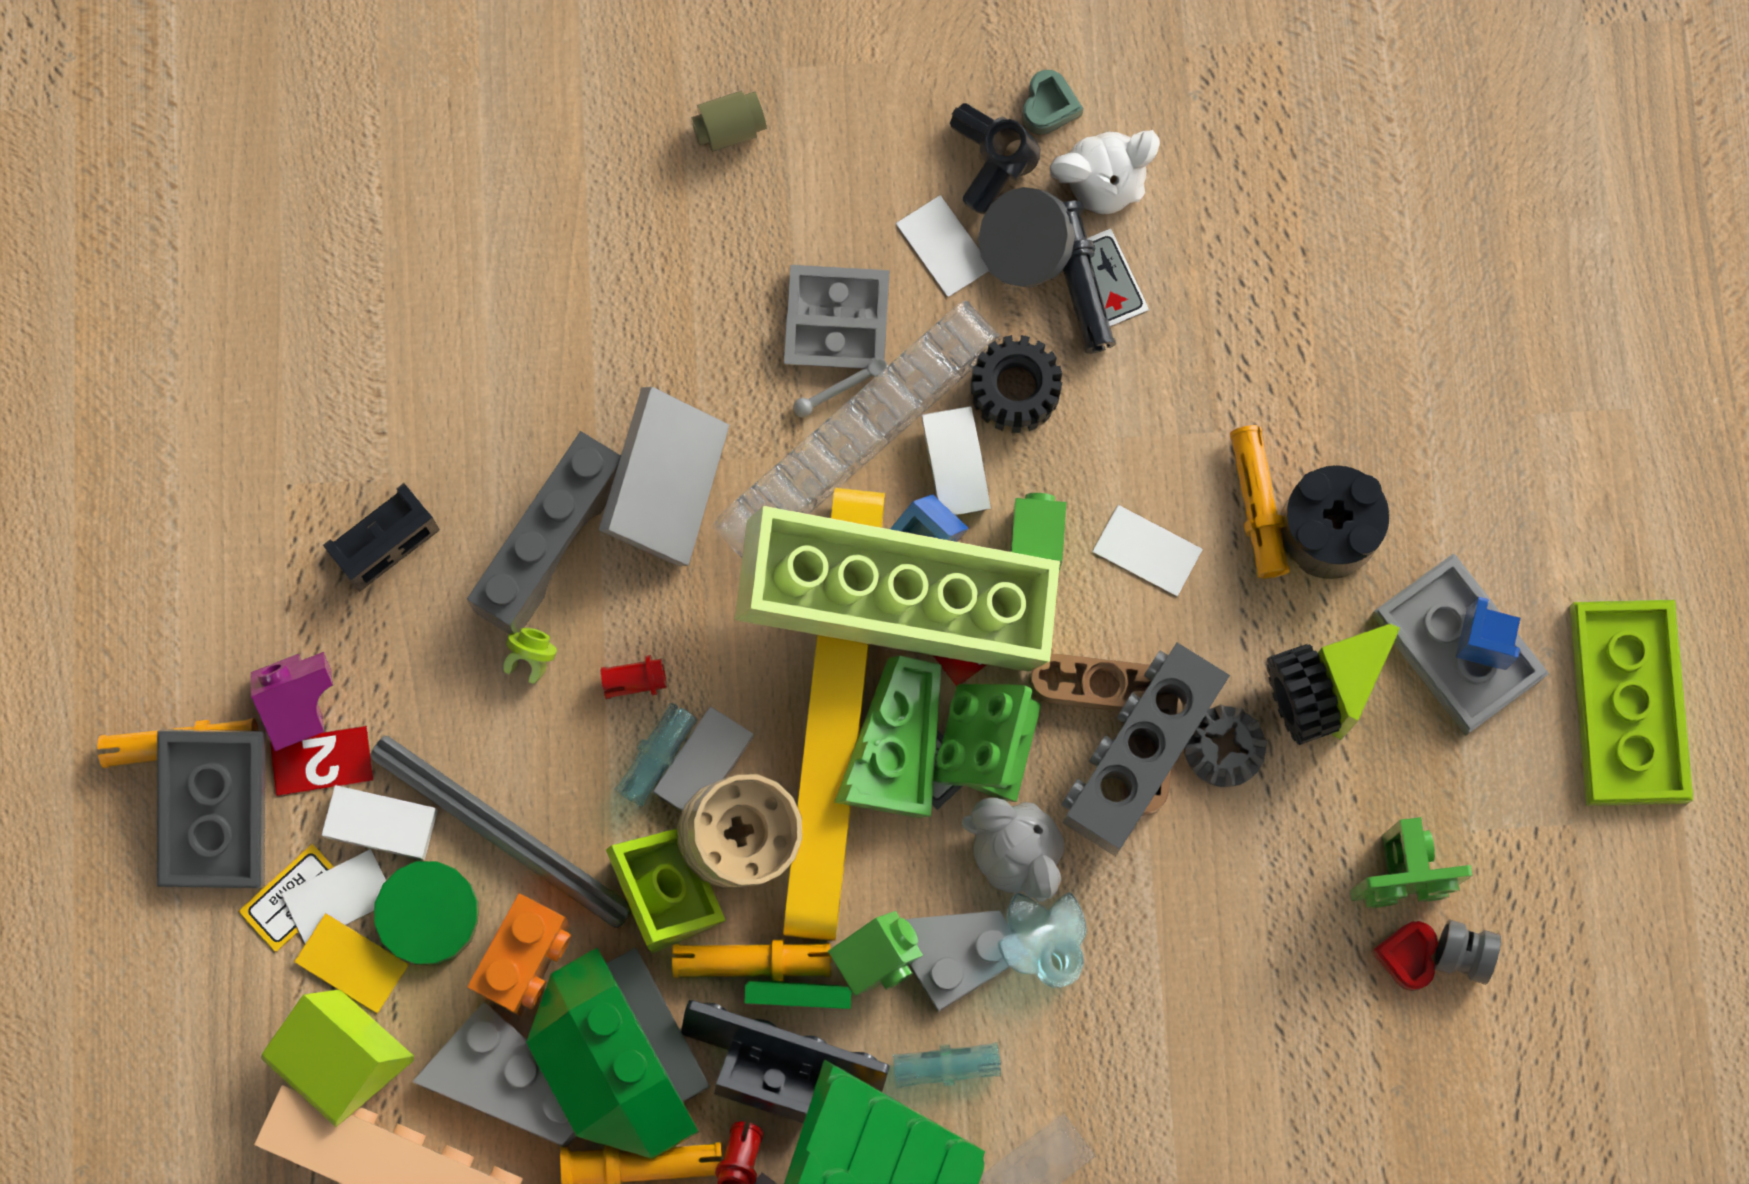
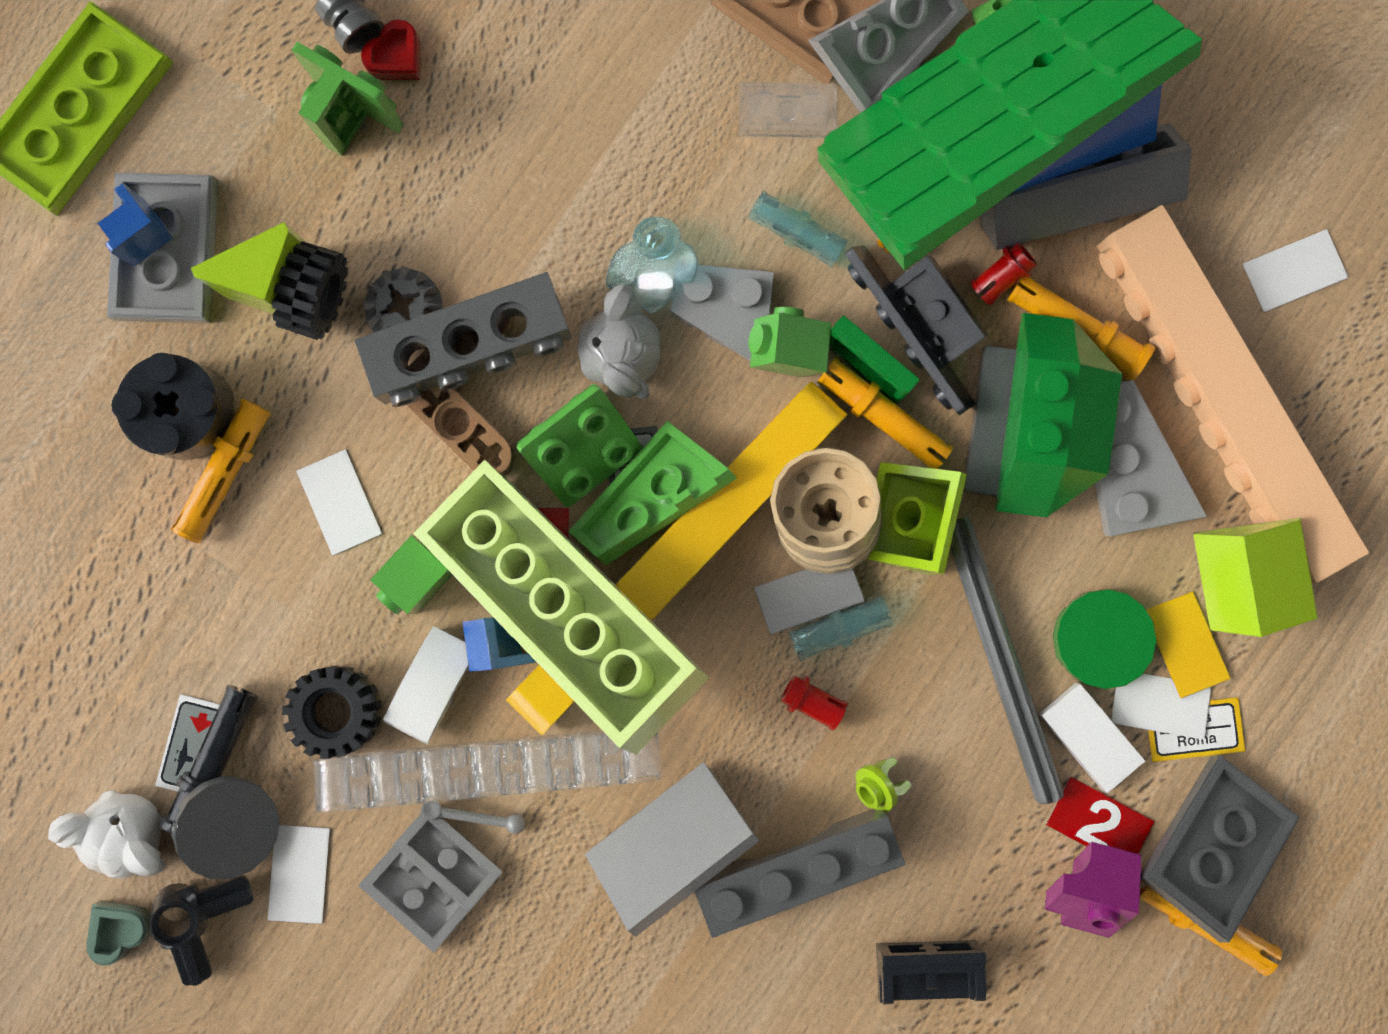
camera: 140 degrees left, 10 degrees up
orange brick [467,893,572,1017] -> none

